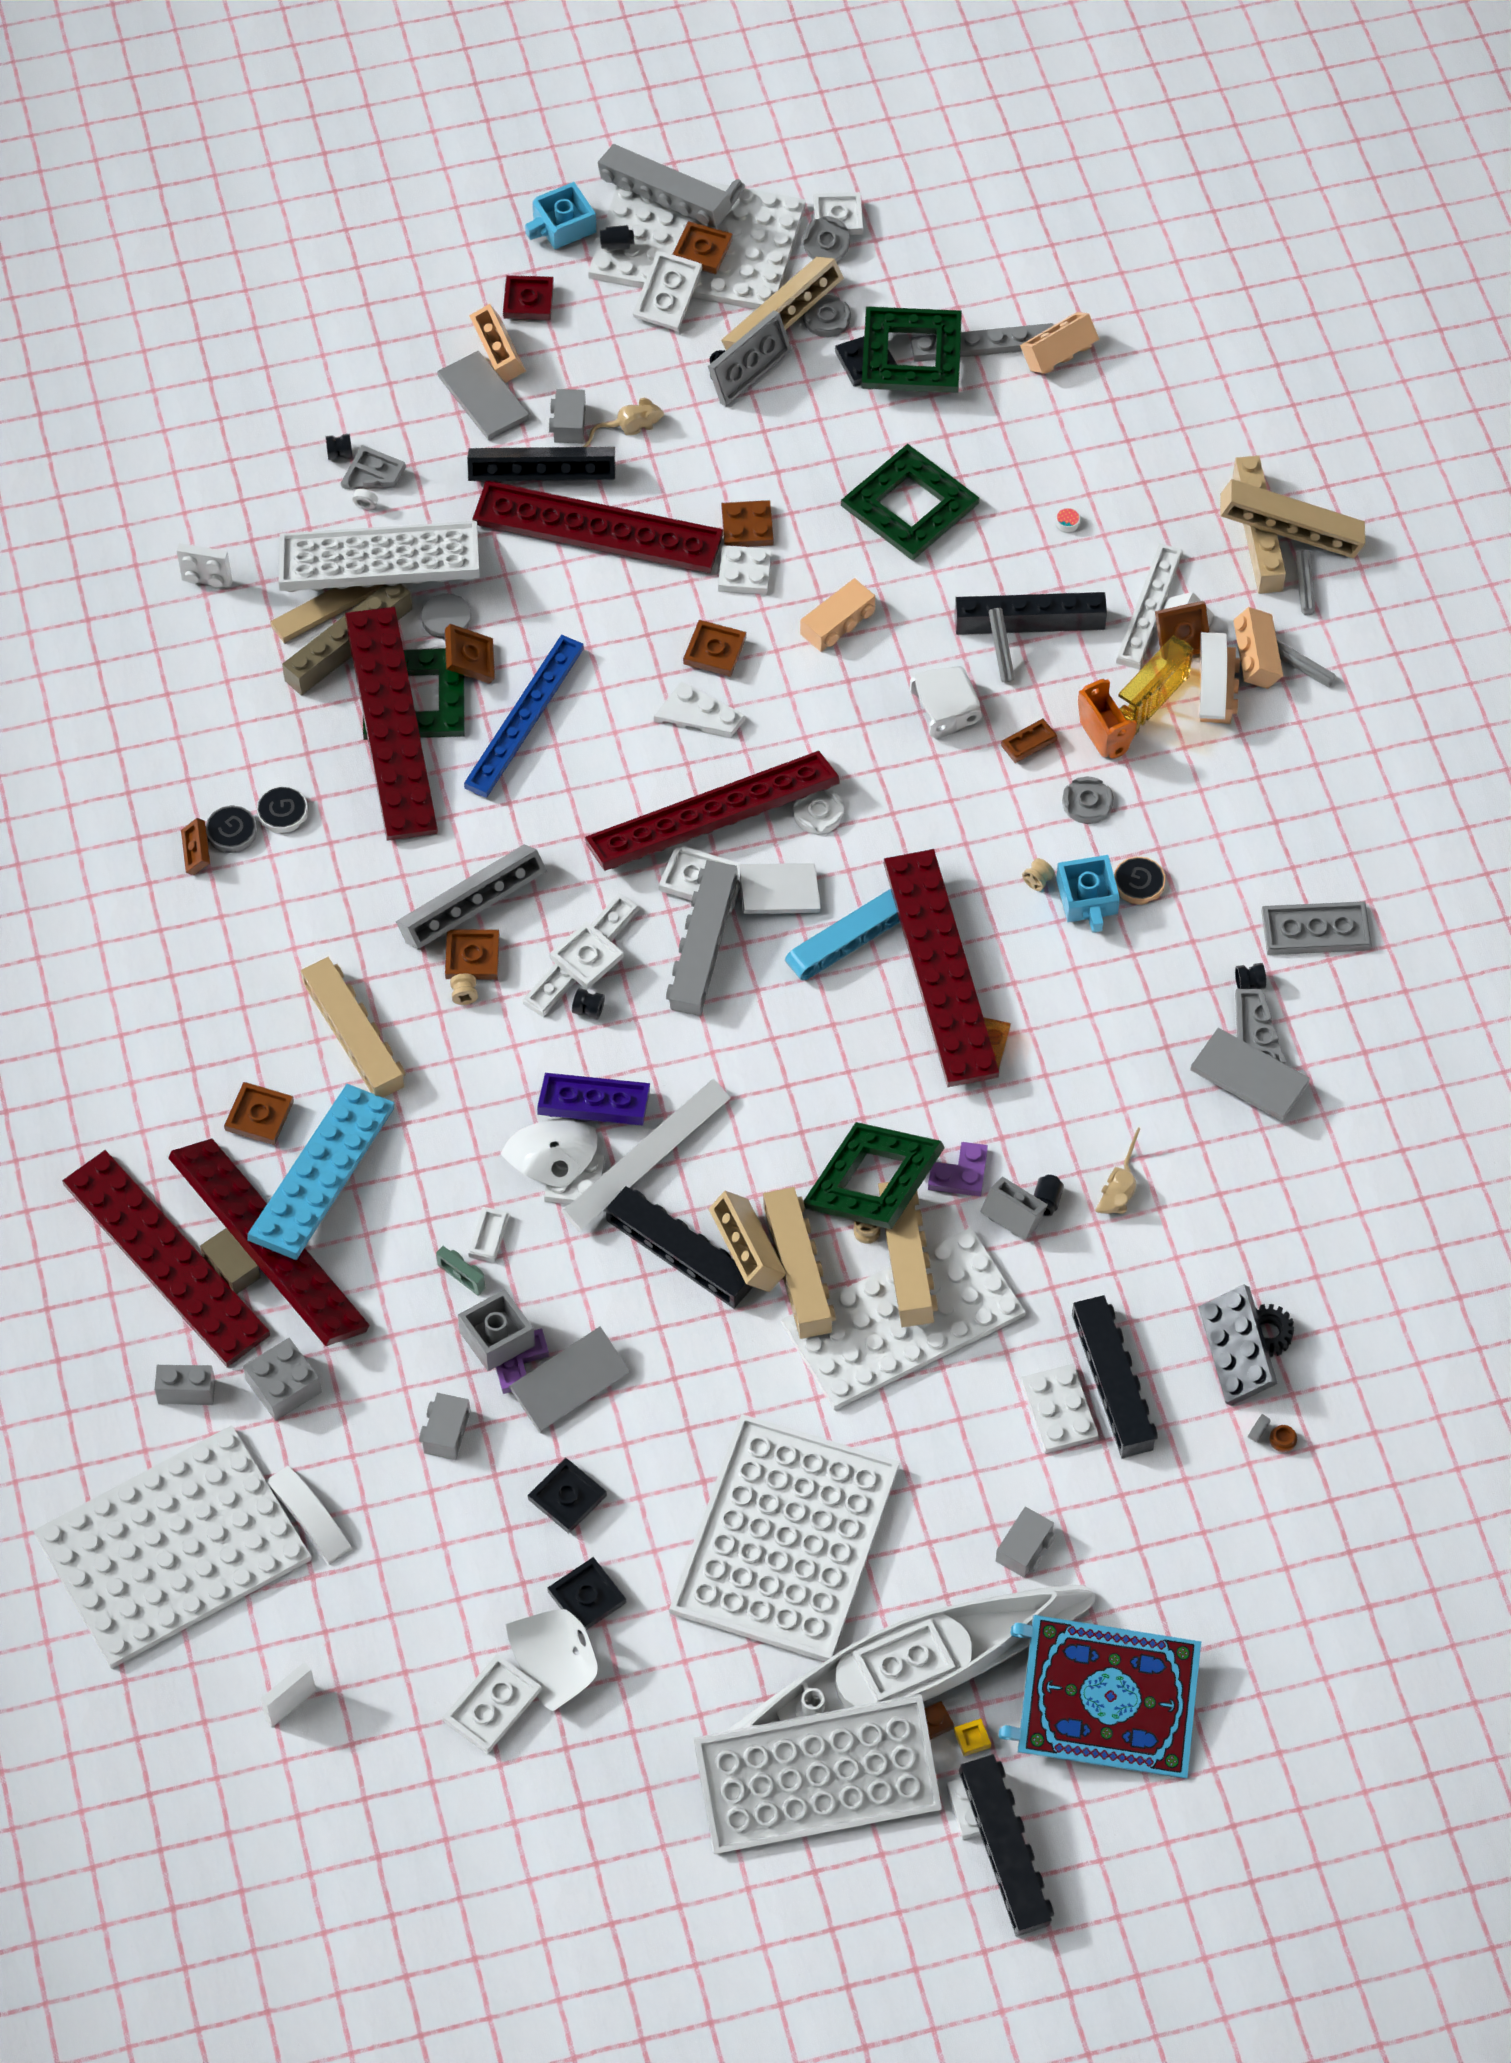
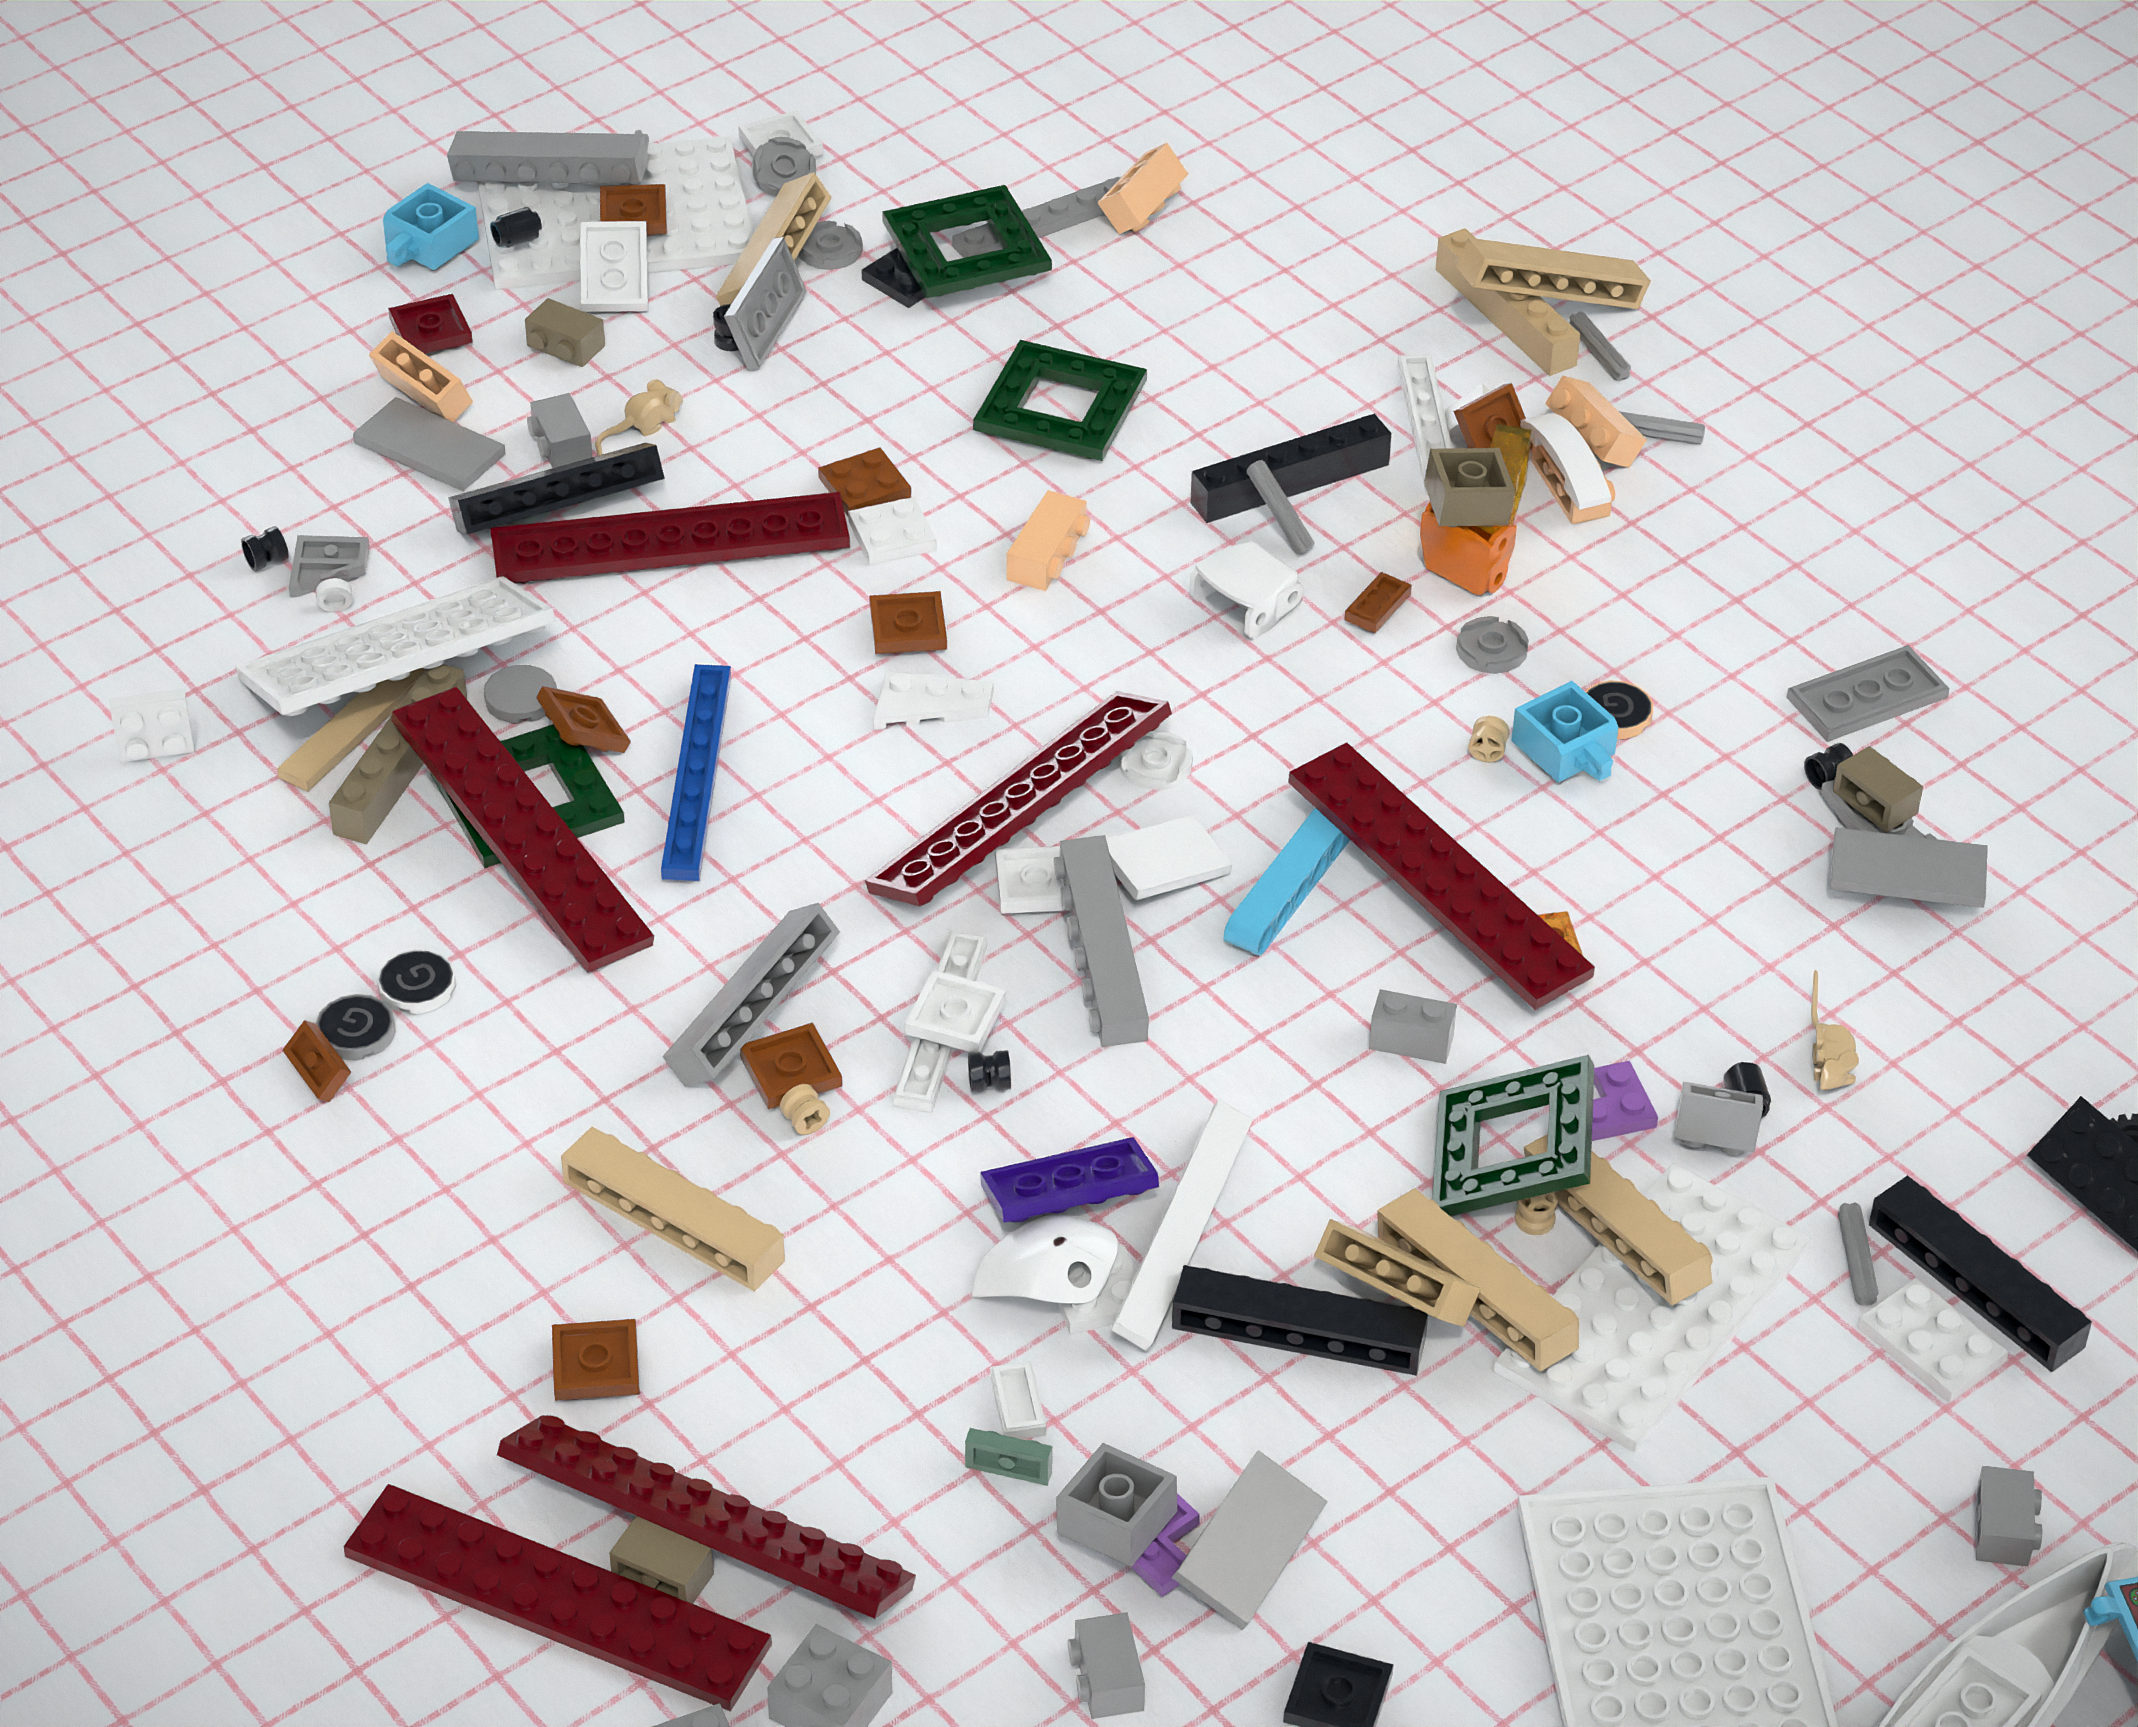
camera: 25 degrees left, 15 degrees down
medium azure plate [248,1084,394,1260] -> none
tile [1055,507,1080,532] -> none
none -> dark tan brick [525,298,605,367]
none -> light grey brick [1369,989,1457,1064]
none -> dark tan brick [1424,448,1515,527]
none -> dark tan brick [1833,746,1923,833]
none -> light grey axle [1838,1202,1879,1305]

